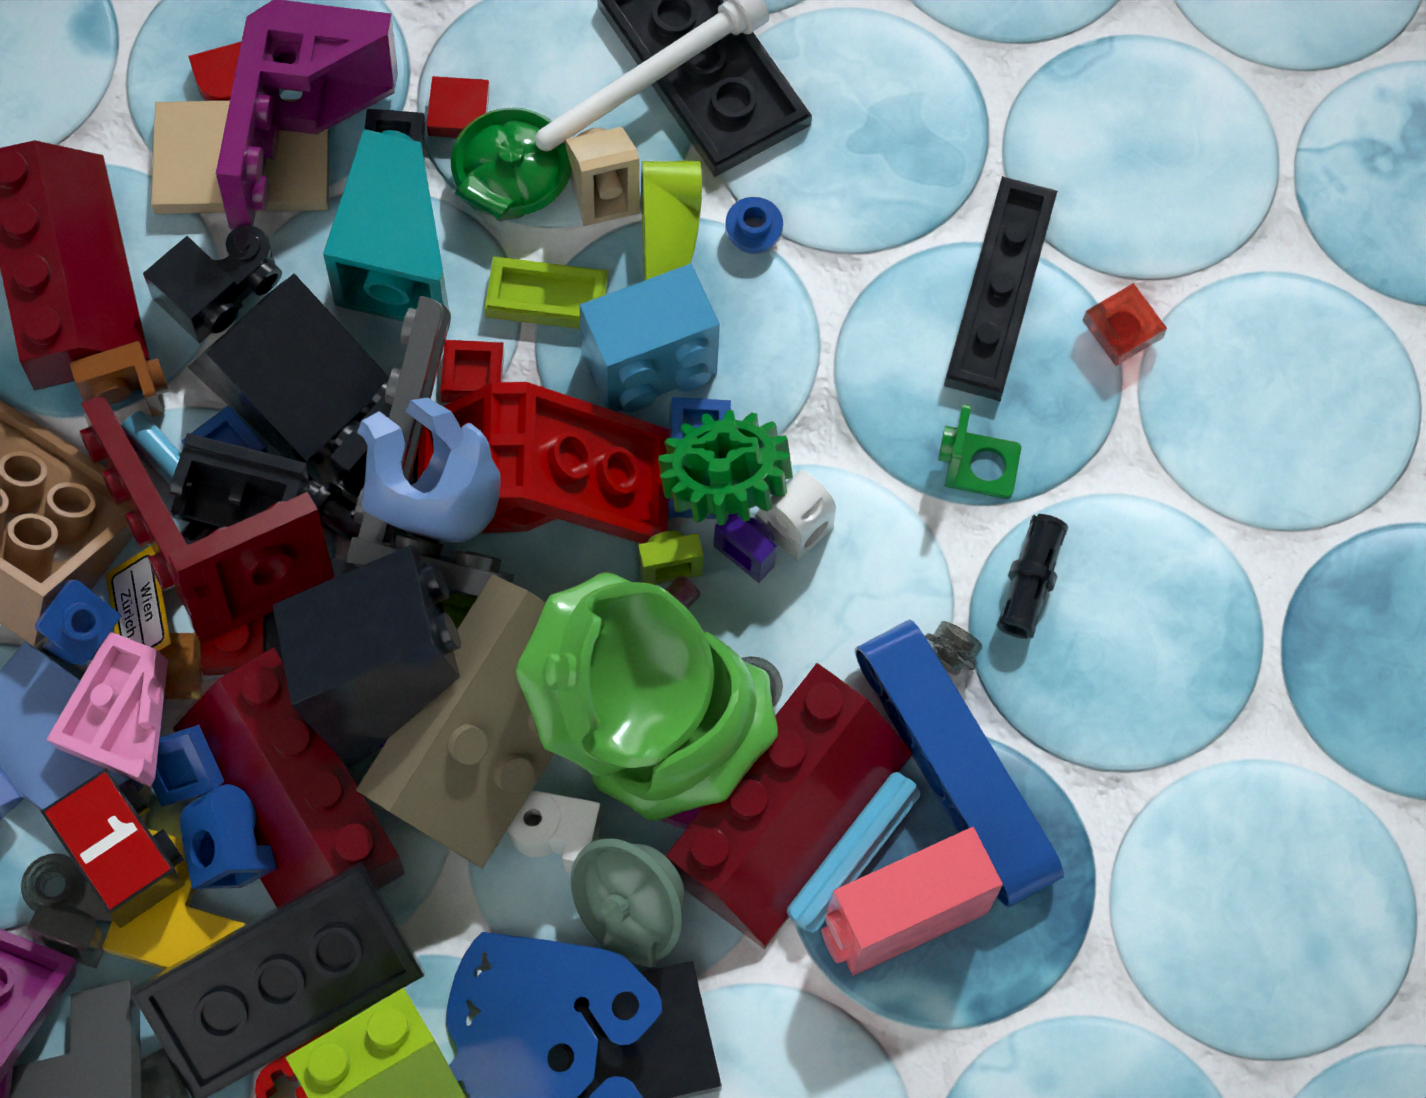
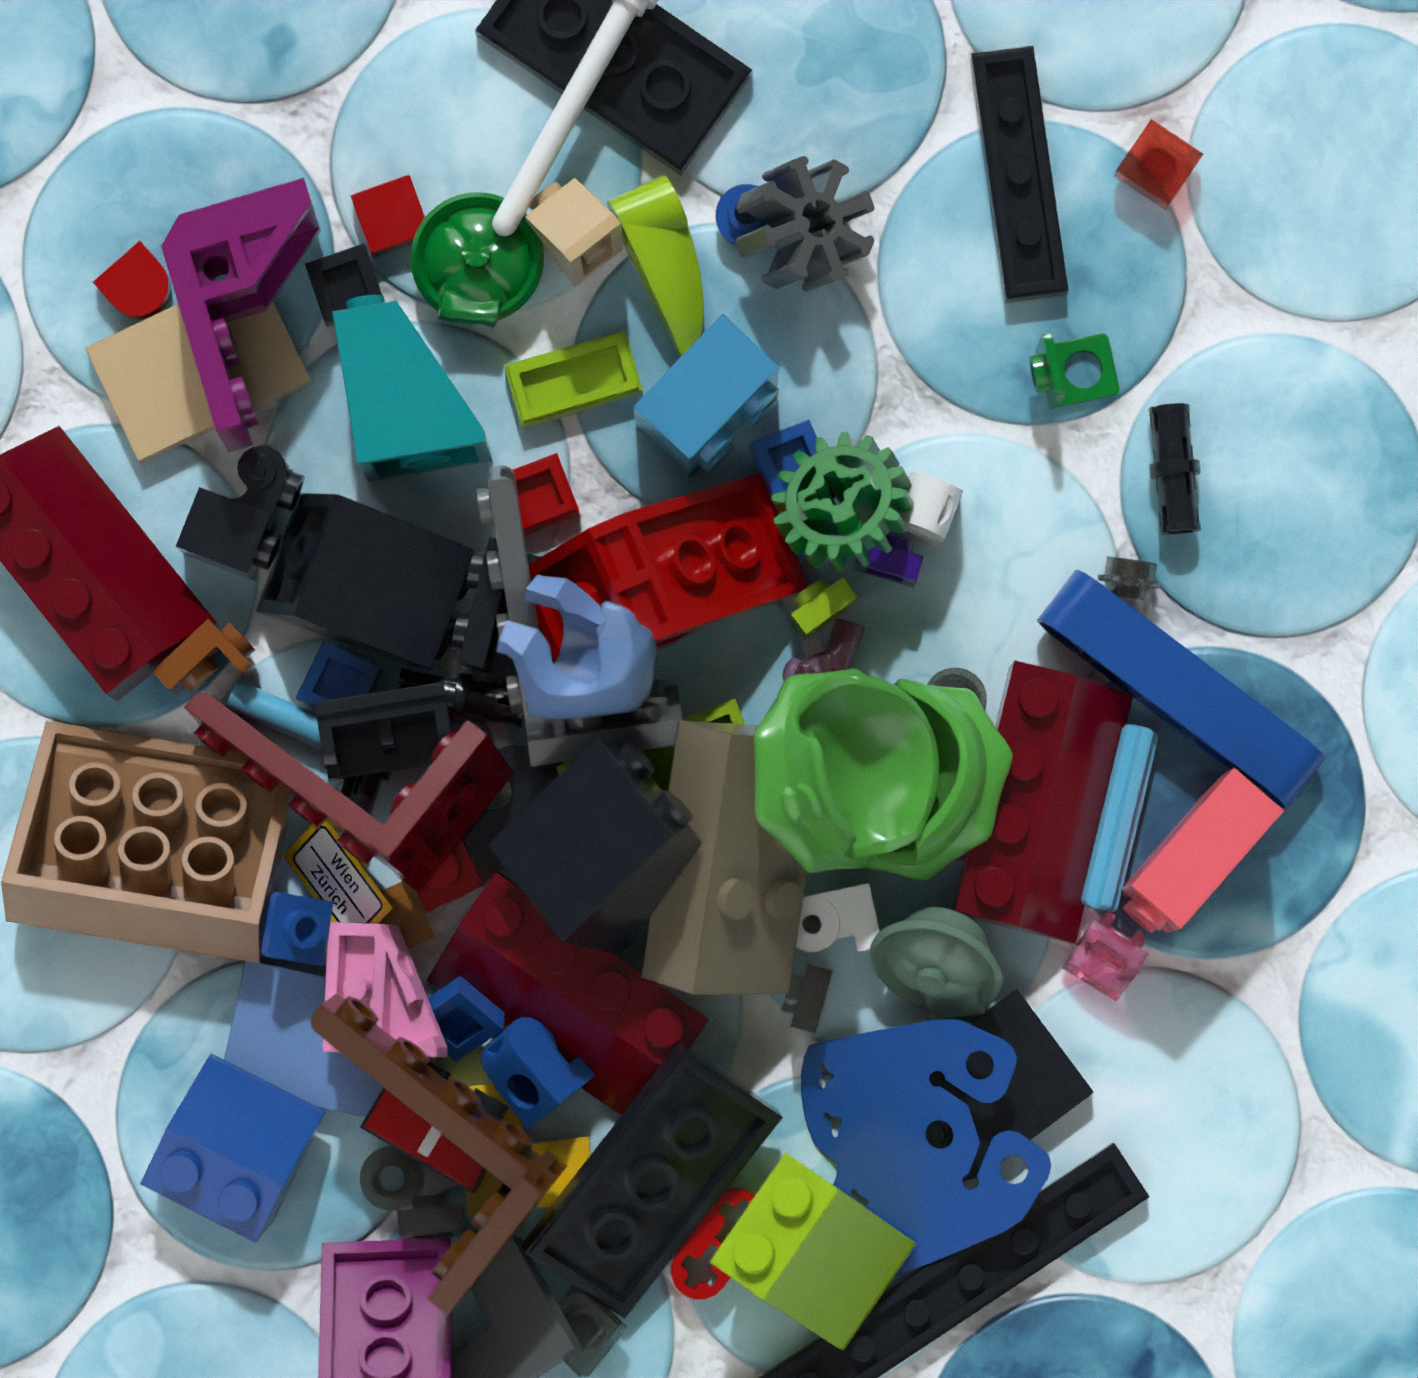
camera: 20 degrees left, 15 degrees up
none -> reddish brown bracket [311,993,568,1316]
none -> dark grey gear [736,156,874,292]
none -> clear smoke plate [781,964,833,1034]
none -> clear pink tile [1062,912,1149,1001]

